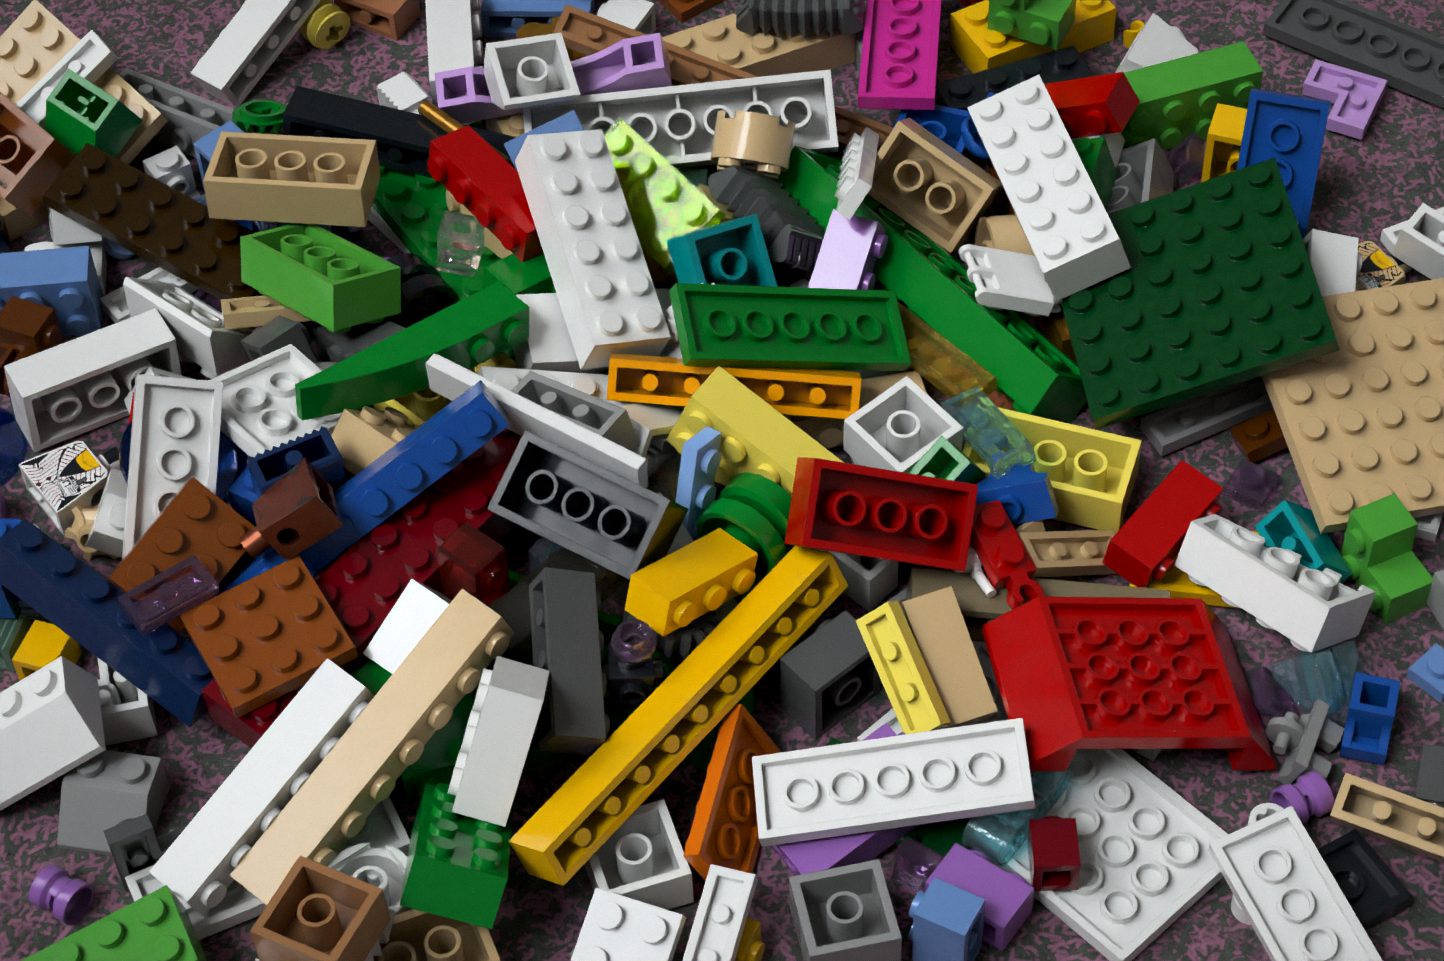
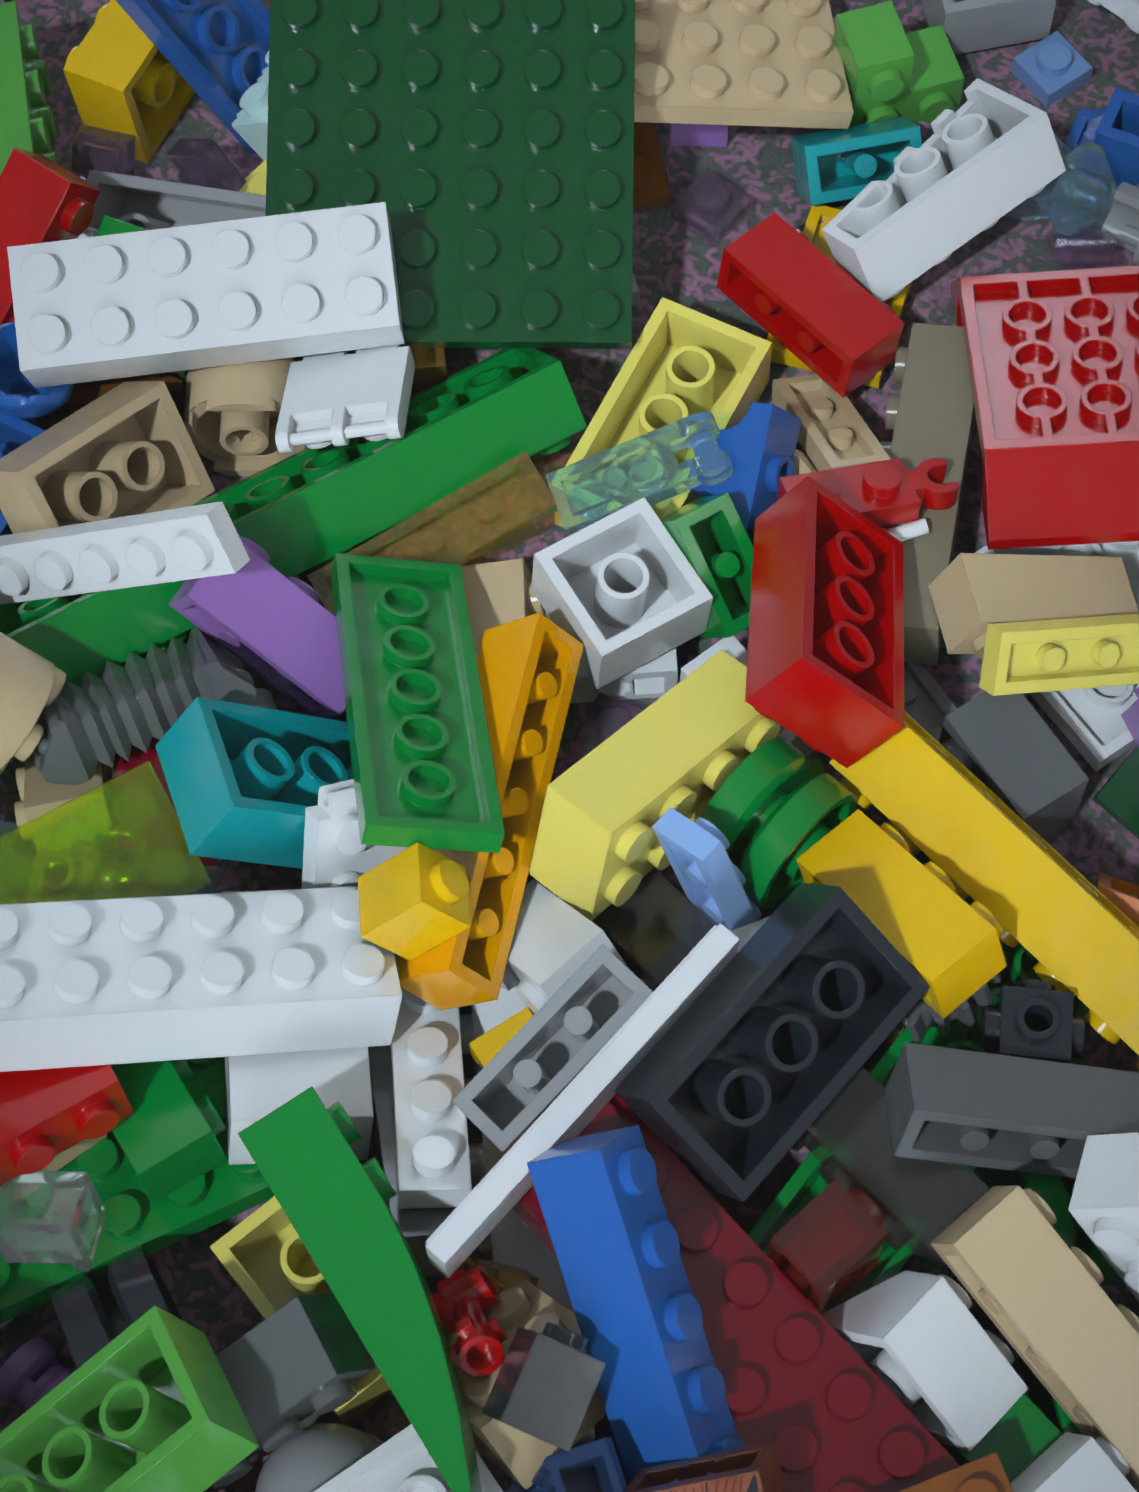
camera: 80 degrees left, 15 degrees up
clear purple plate [611,619,657,663] -> none
none -> yellow brick [358,842,471,961]
none -> red bar [432,1265,507,1376]
none -> black brick [482,1321,606,1452]

